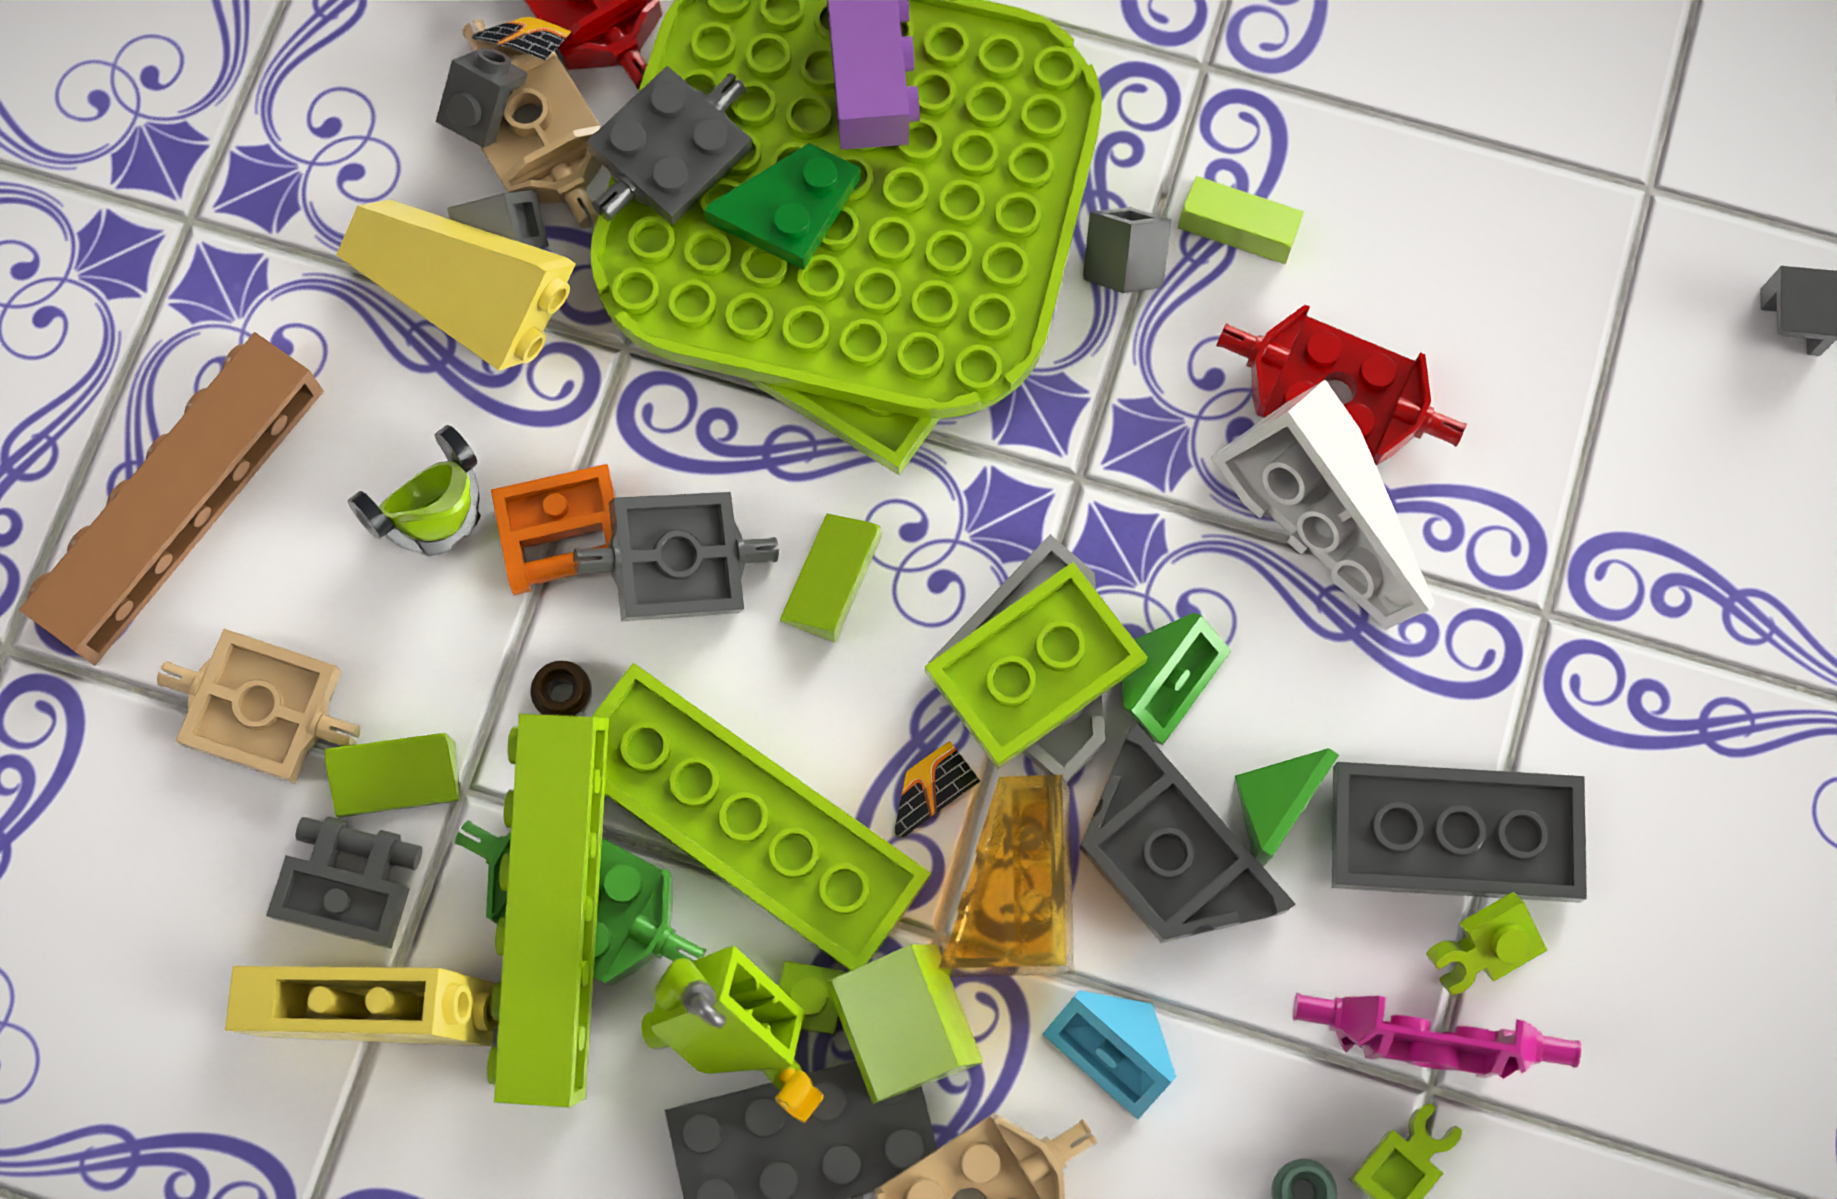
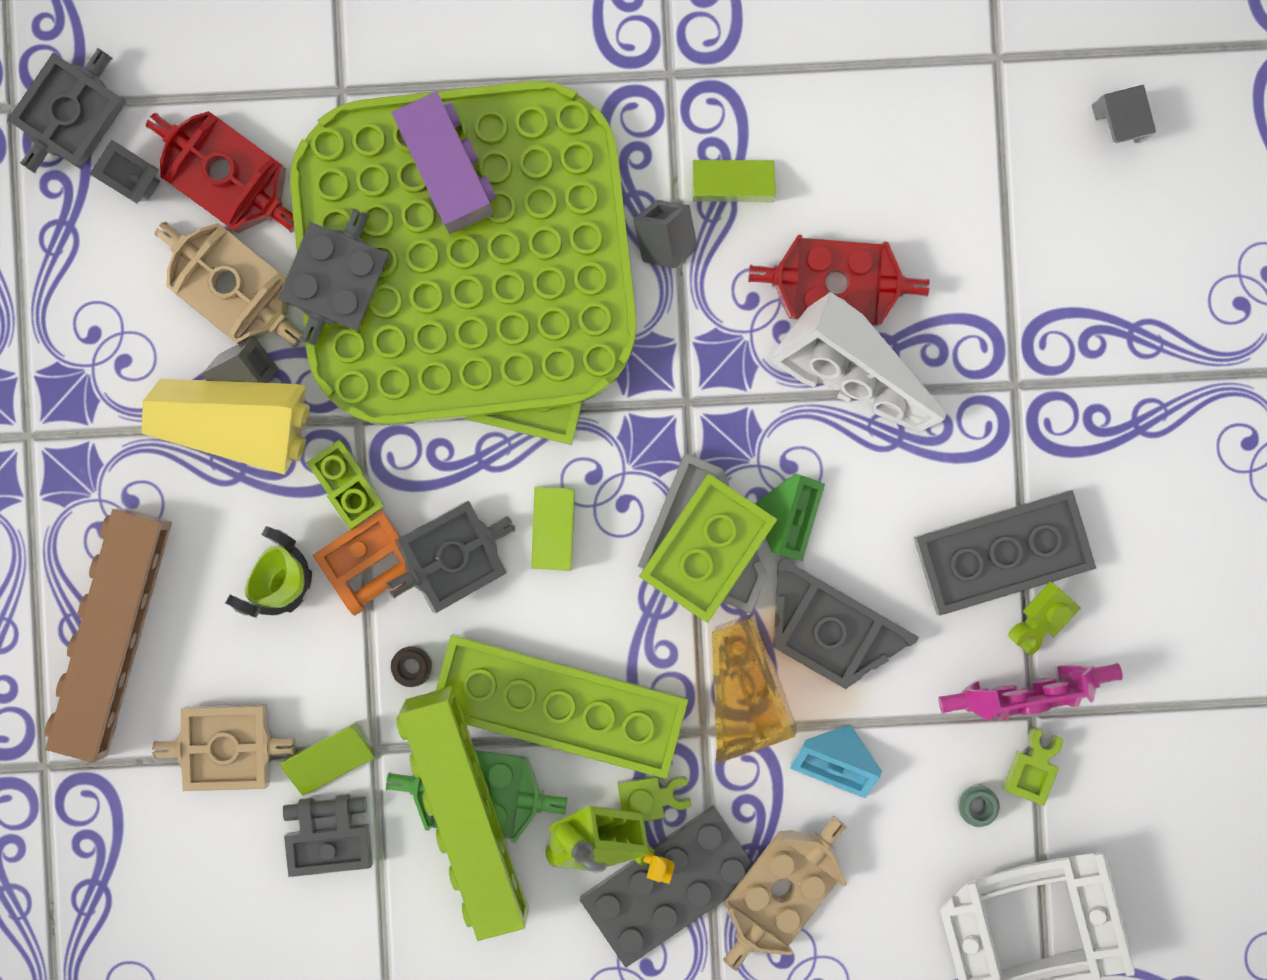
camera: 20 degrees left, 15 degrees up
light yellow slope [225,966,499,1047] -> none
dark grey bracket [436,48,528,148] -> none
sticker [472,17,571,61] -> none
green wing [705,143,860,270] -> none
lime slope [826,944,983,1104] -> none
sticker [895,741,981,837] -> none
bright green slope [1235,748,1339,866] -> none
none -> lime slope [306,439,385,530]

